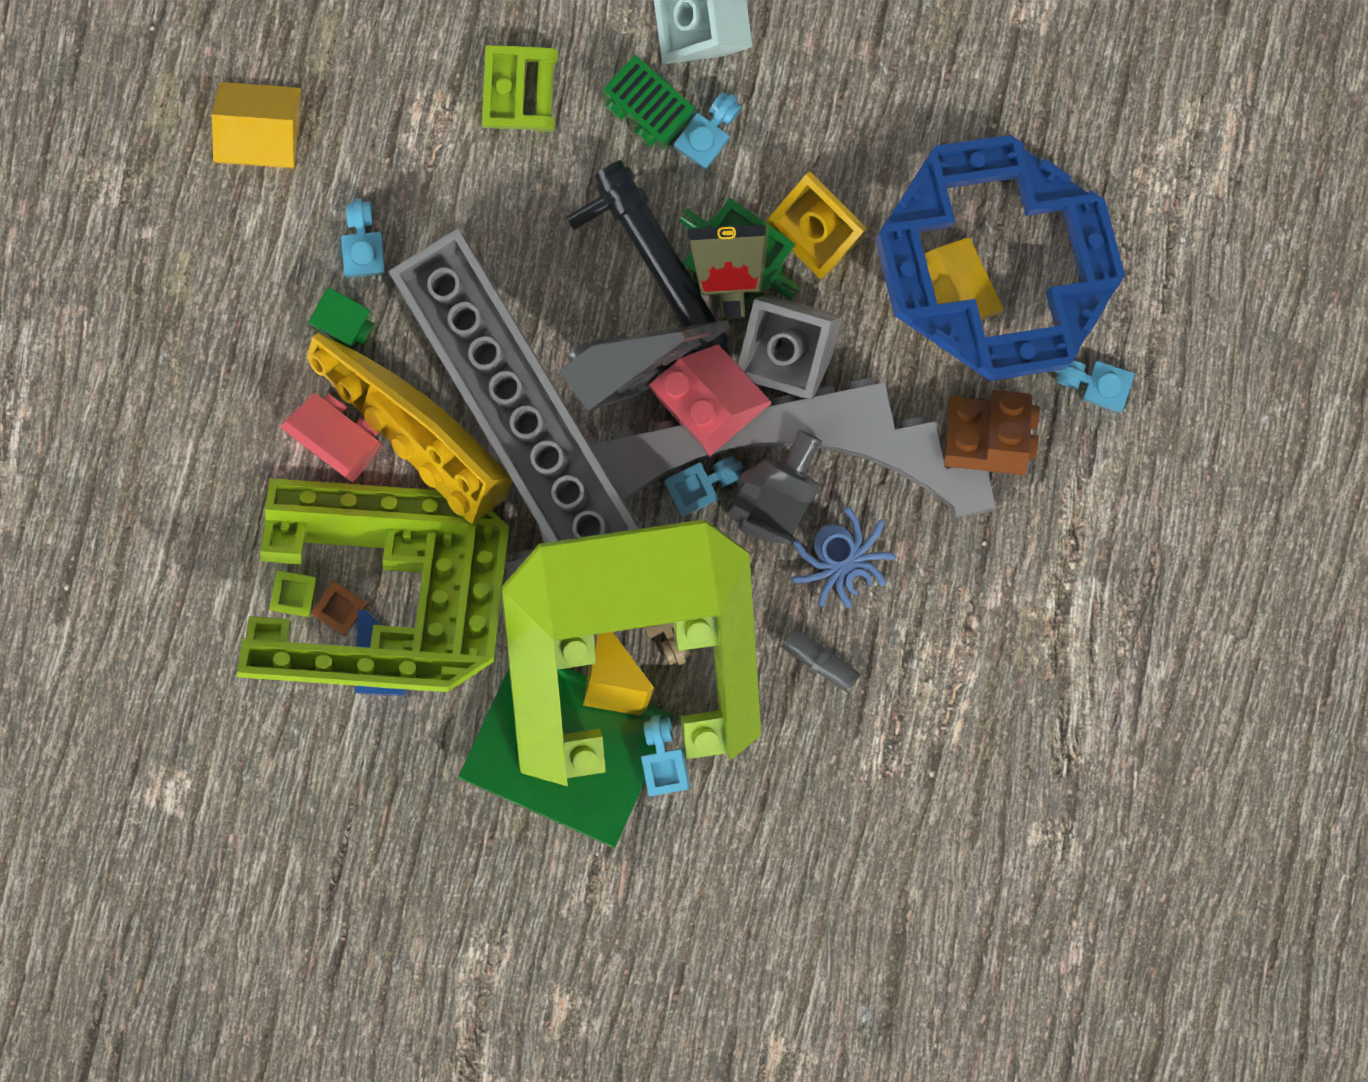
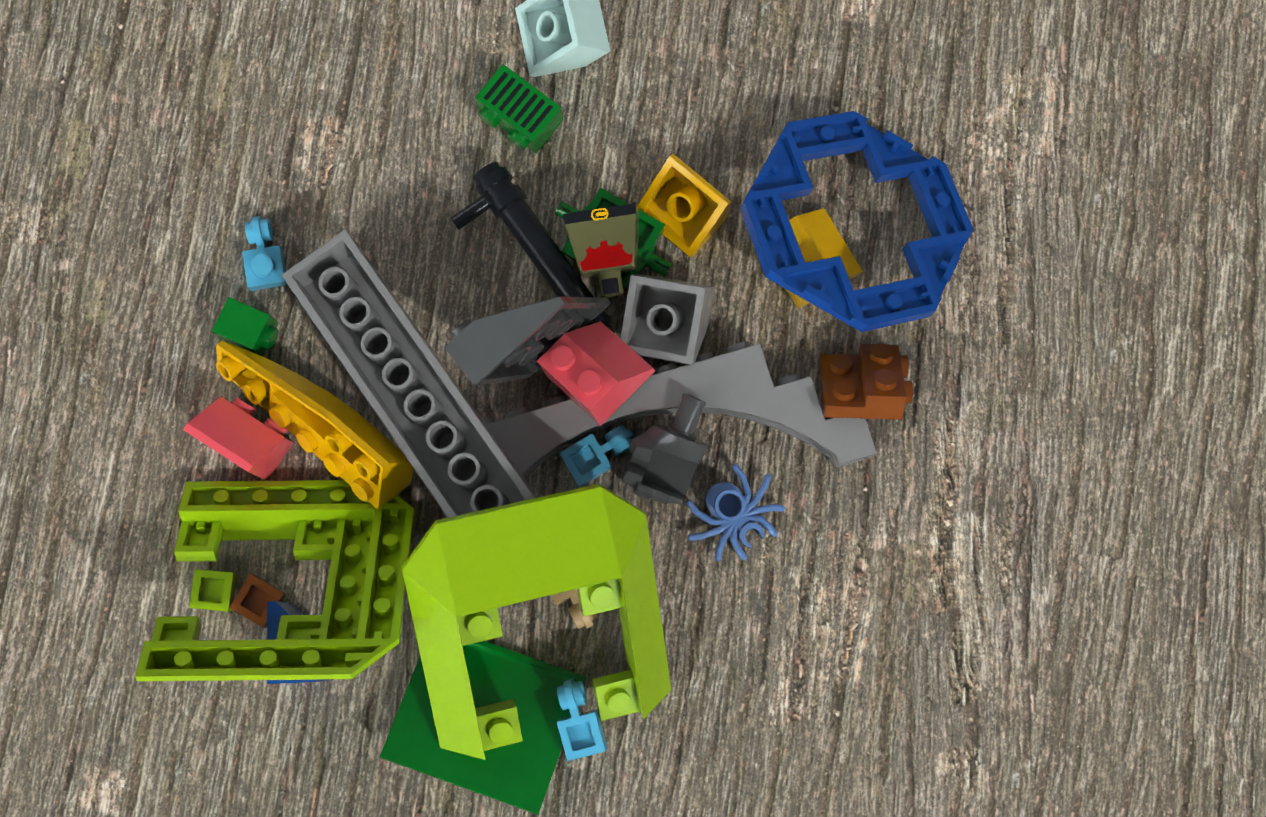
camera: 10 degrees left, 5 degrees down
yellow slope [212,82,301,169] -> none
lime plate [482,45,559,132] -> none
yellow slope [583,632,654,716] -> none
medium azure plate [674,92,742,171] -> none
dark grey pin [781,627,861,693] -> none
medium azure plate [1054,360,1135,413] -> none

